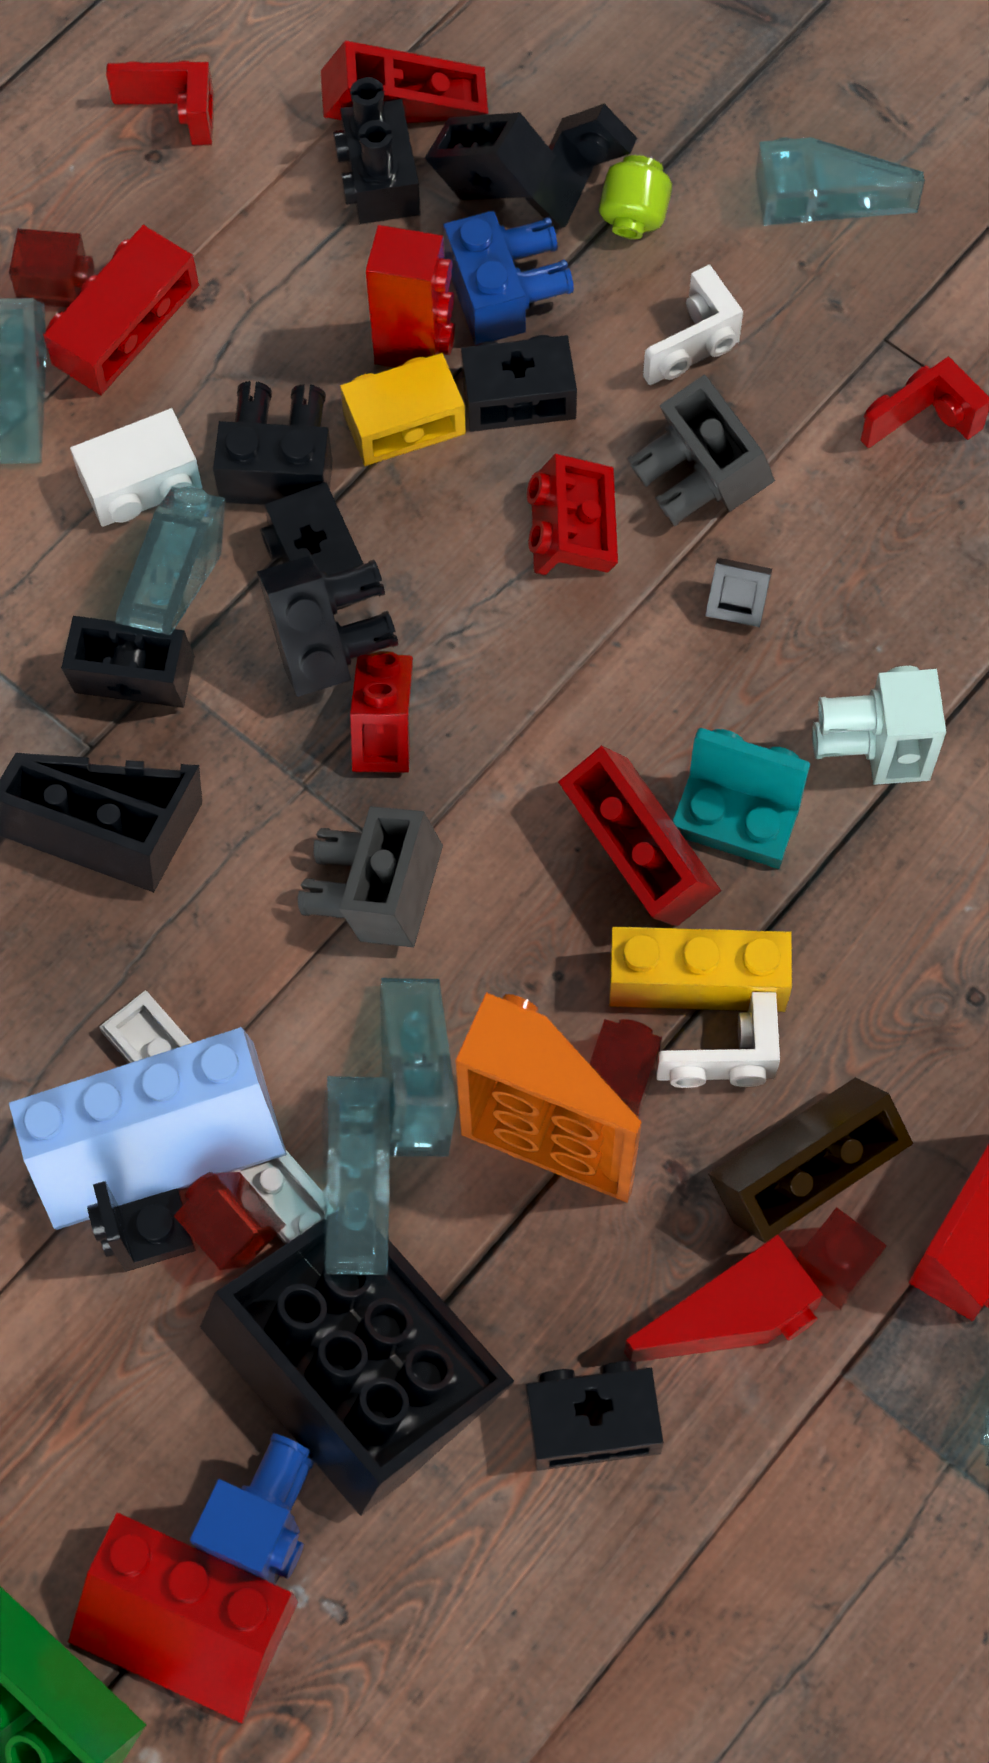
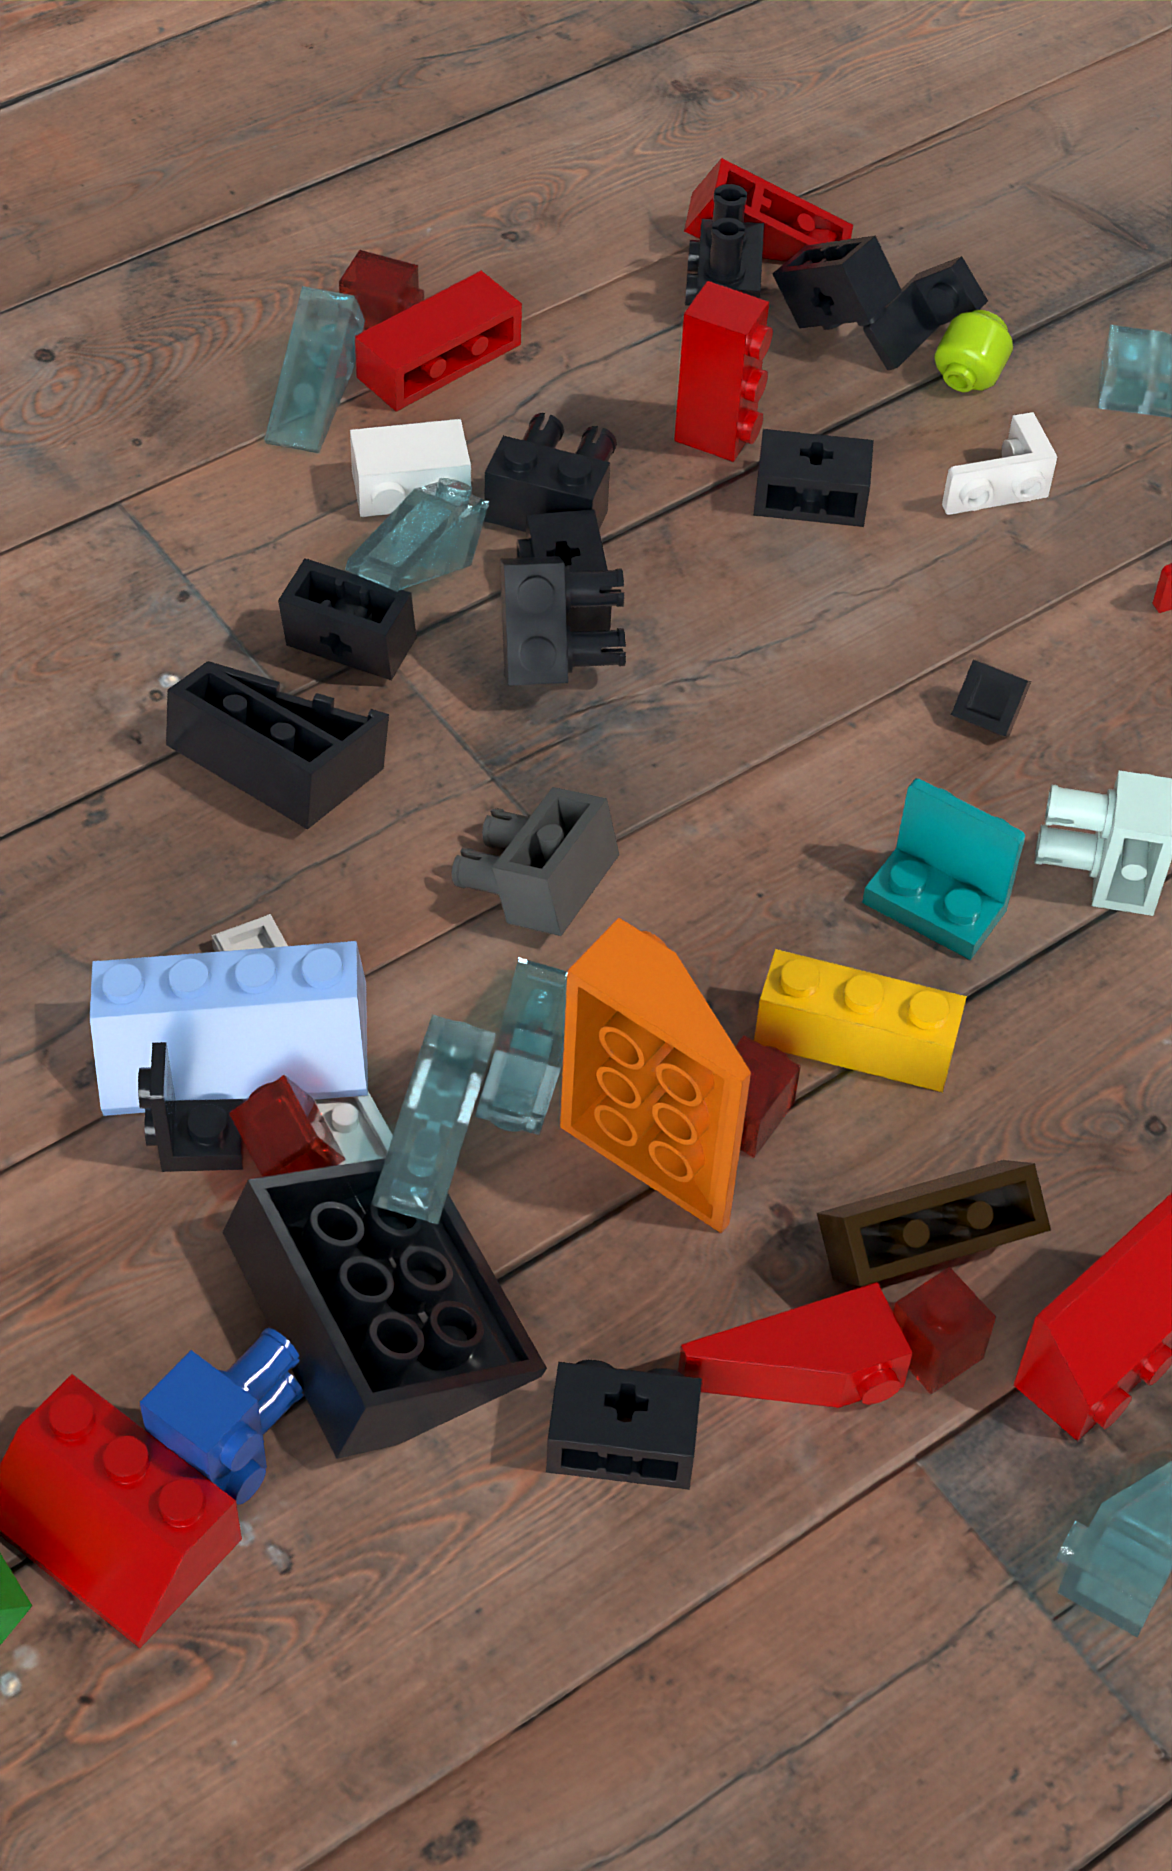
camera: 10 degrees right, 15 degrees down
red bracket [106,61,214,145] -> none
yellow brick [340,353,466,467] -> none
red bracket [350,651,413,773] -> none
blue brick [443,210,574,345] -> none
red bracket [527,453,618,575] -> none
red brick [558,745,722,926] -> none
dark grey brick [627,374,775,527] -> none
white bracket [656,992,780,1088] -> none

